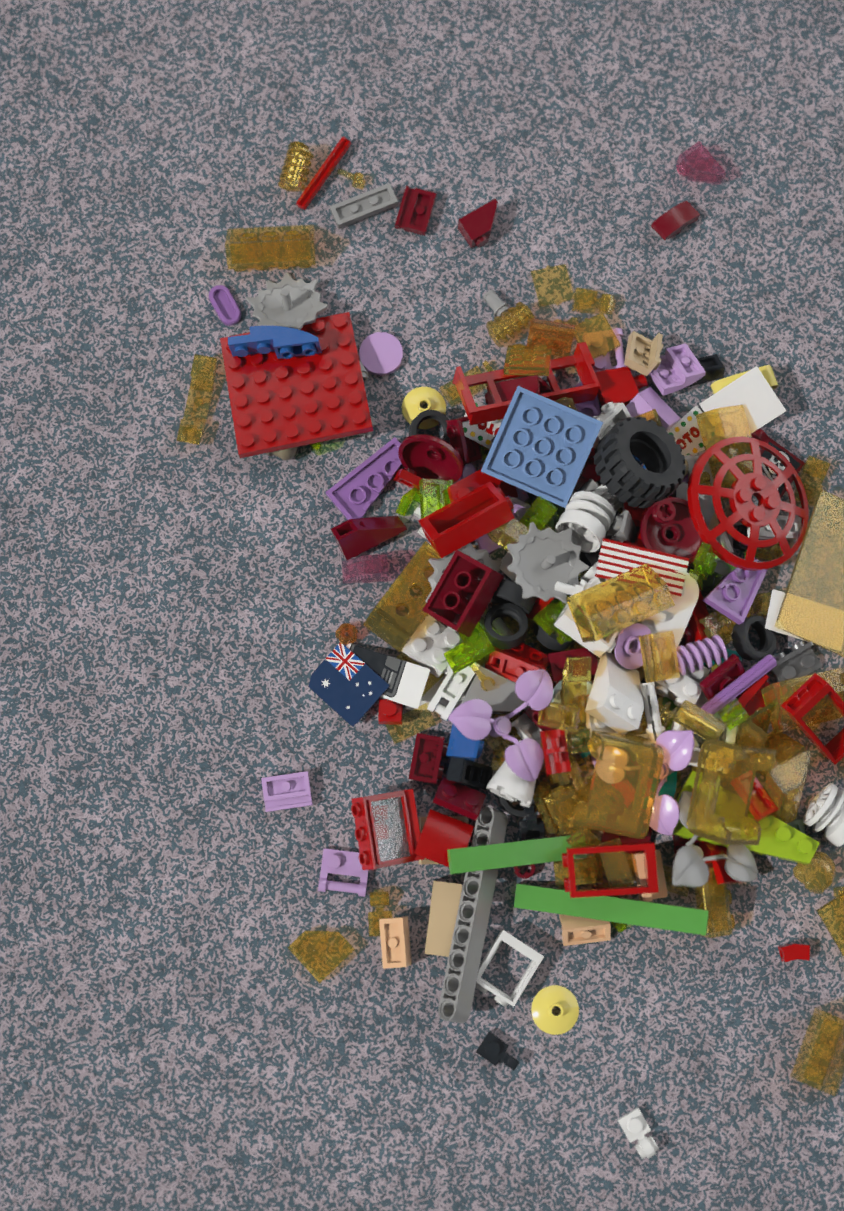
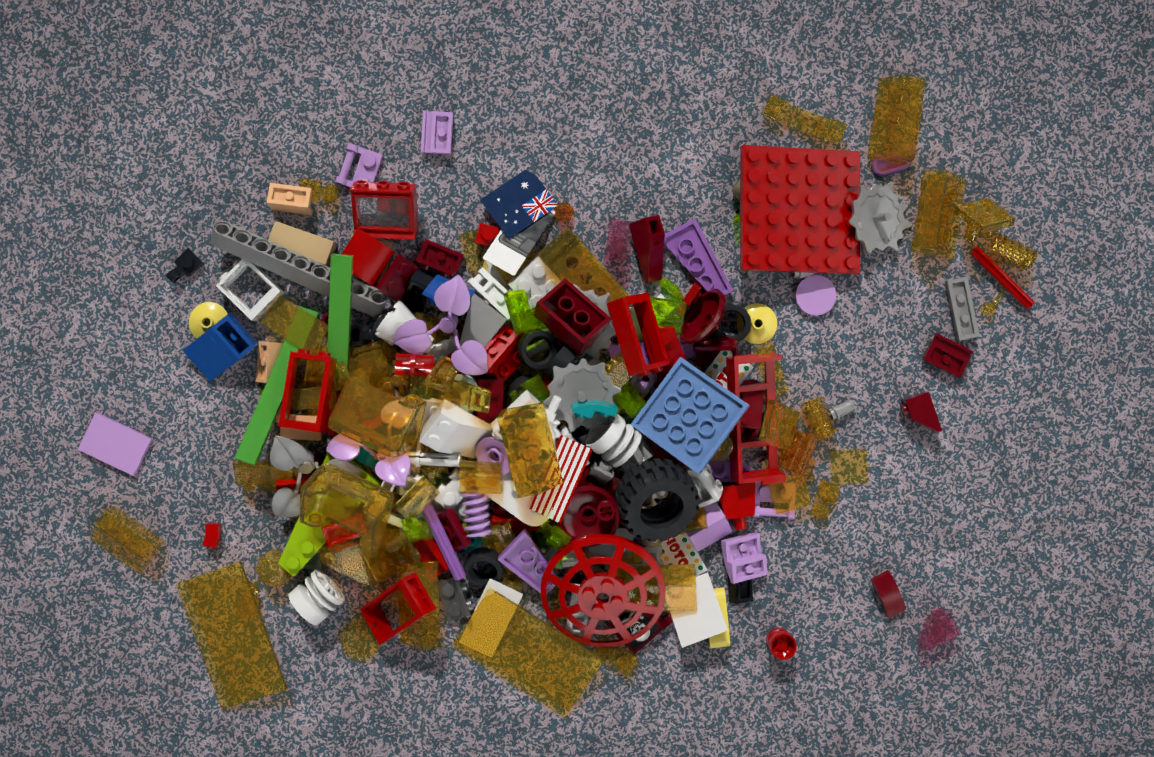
camera: 110 degrees right, 10 degrees up
blue slope [228,326,322,359] -> none
clear yellow plate [287,930,355,983] -> none
clear yellow hand [469,662,495,692] -> none
white plate [617,1107,659,1159] -> none
tan bracket [624,331,663,376] -> none
none -> lavender tile [78,412,153,476]
none -> blue slope [182,312,258,382]
none -> clear yellow piece [260,295,328,354]
none -> teal slope [570,400,618,419]
none -> red wheel [766,627,797,660]
none -> clear yellow slope [867,75,926,165]
none -> clear yellow plate [954,198,1016,242]

